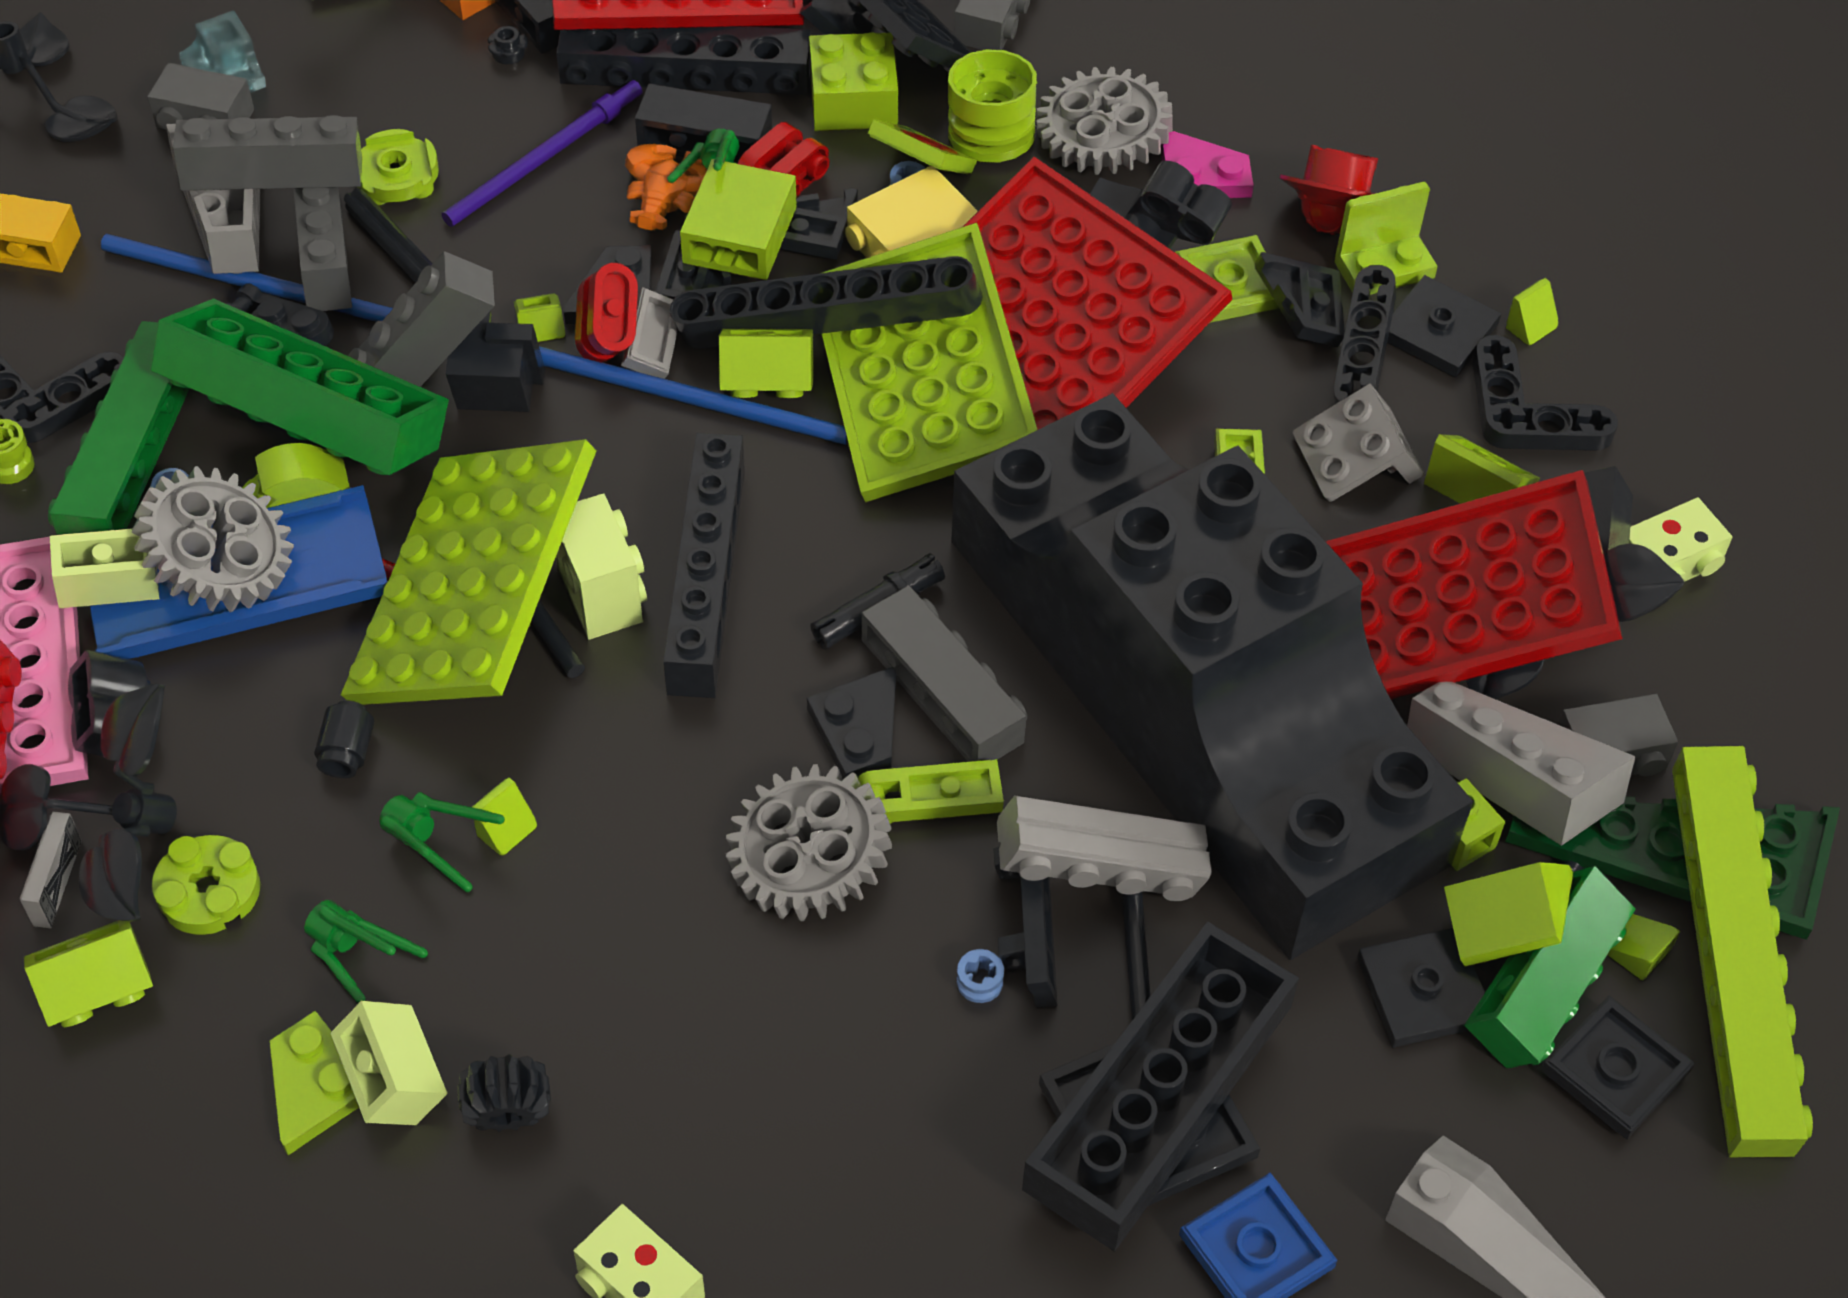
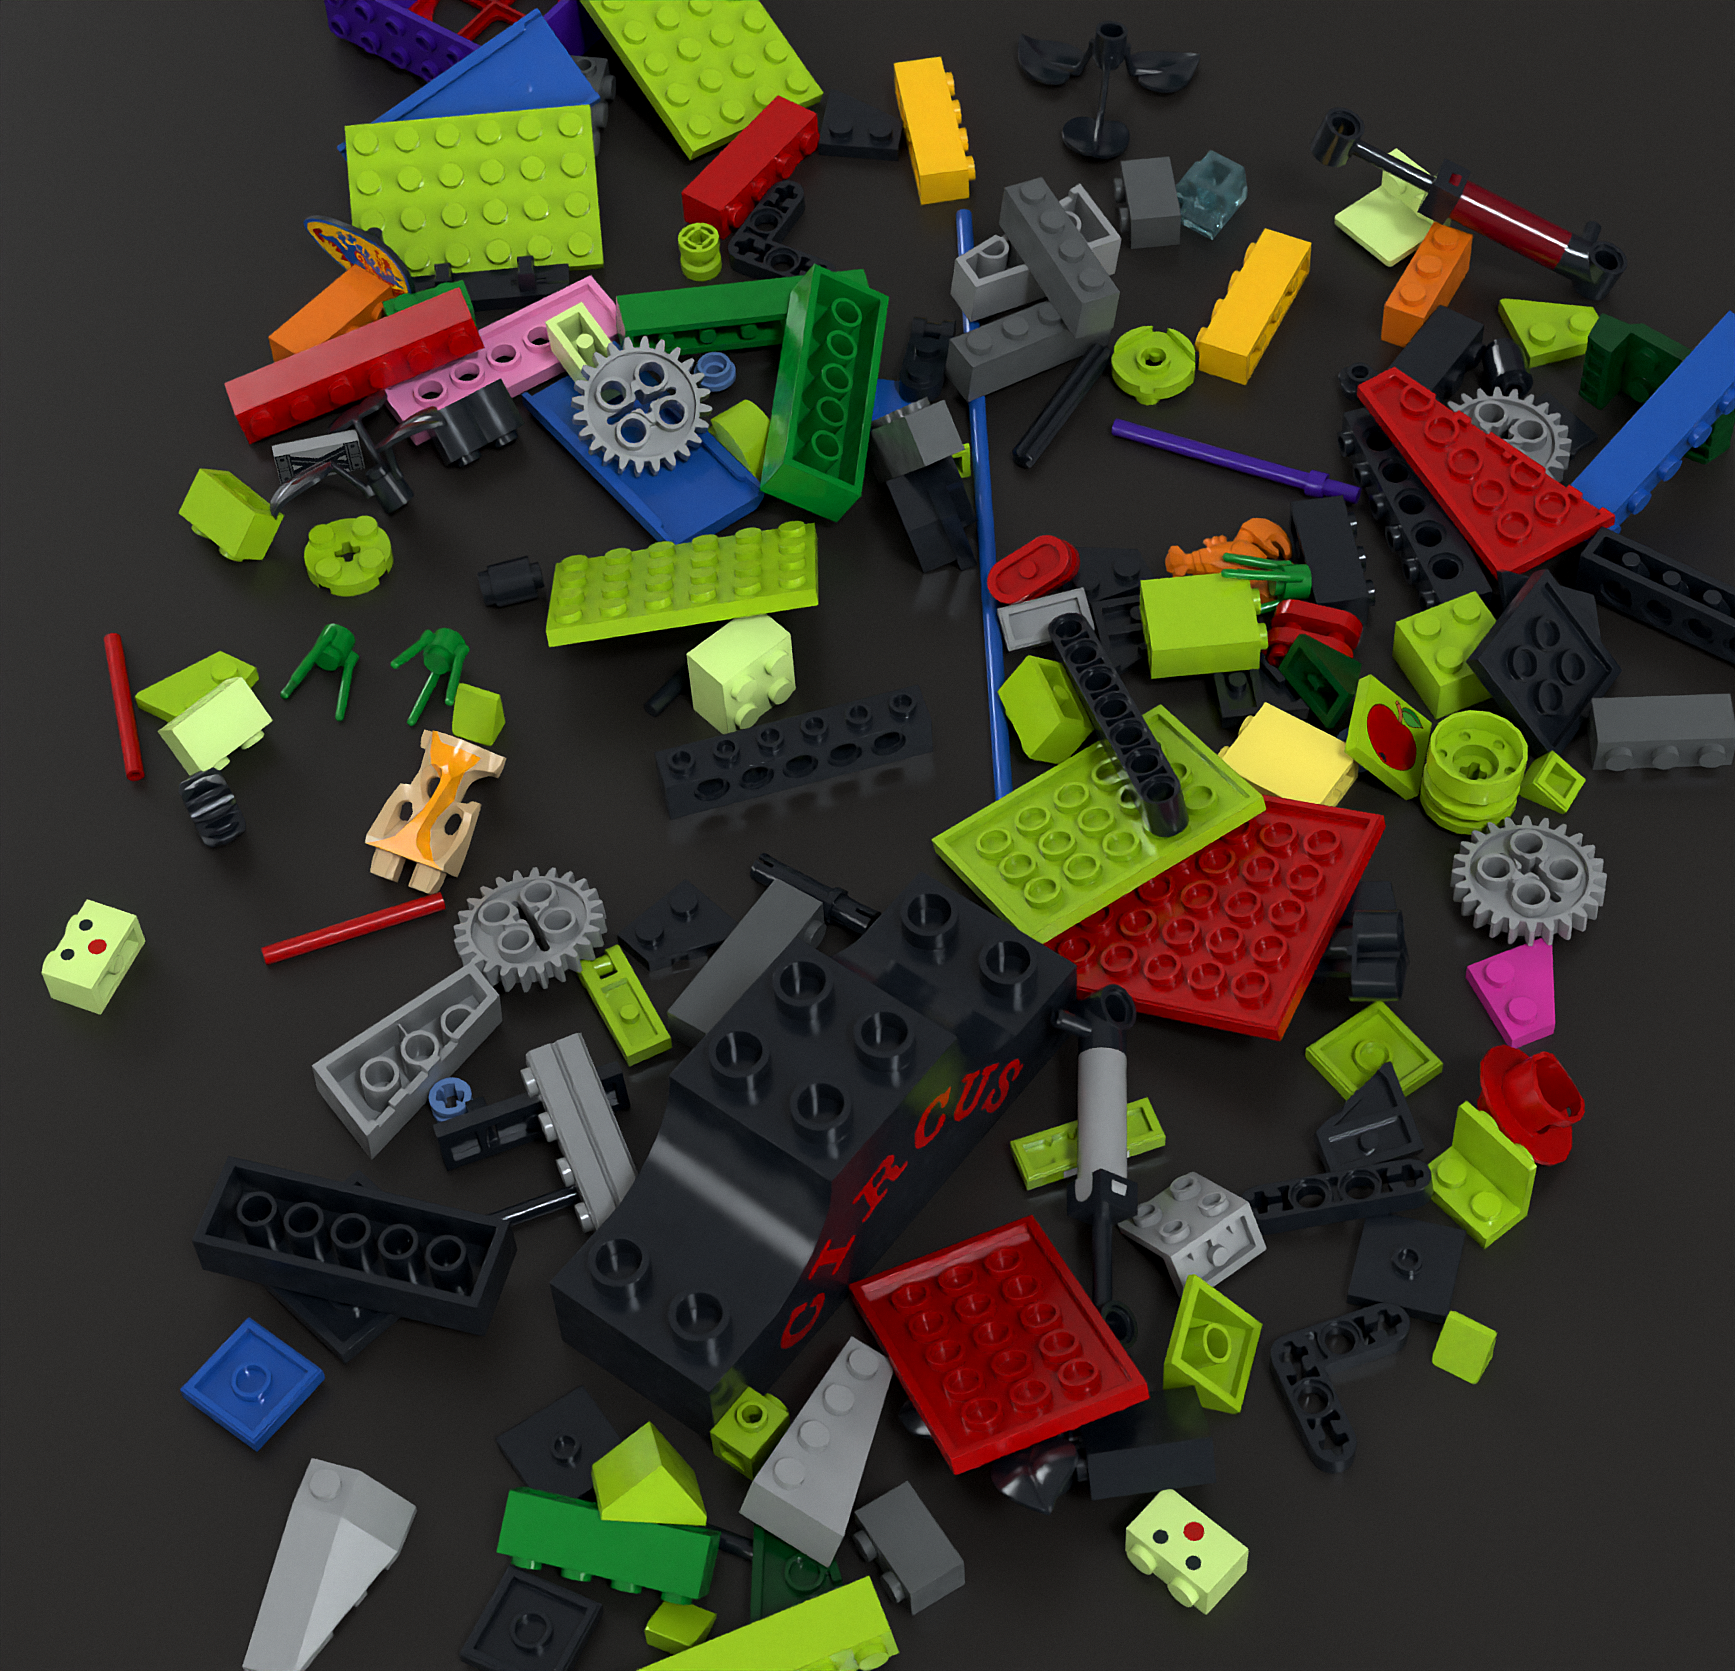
camera: 75 degrees right, 0 degrees up
lime slope [513,293,565,342] -> none
none -> red piece [104,633,145,781]
none -> red bar [261,892,446,965]
none -> light grey wedge [312,961,503,1160]
none -> tan hips [365,730,506,895]
none -> piece [1050,984,1138,1350]
none -> yellow brick [1195,228,1312,385]
none -> dark green slope [1278,634,1362,728]

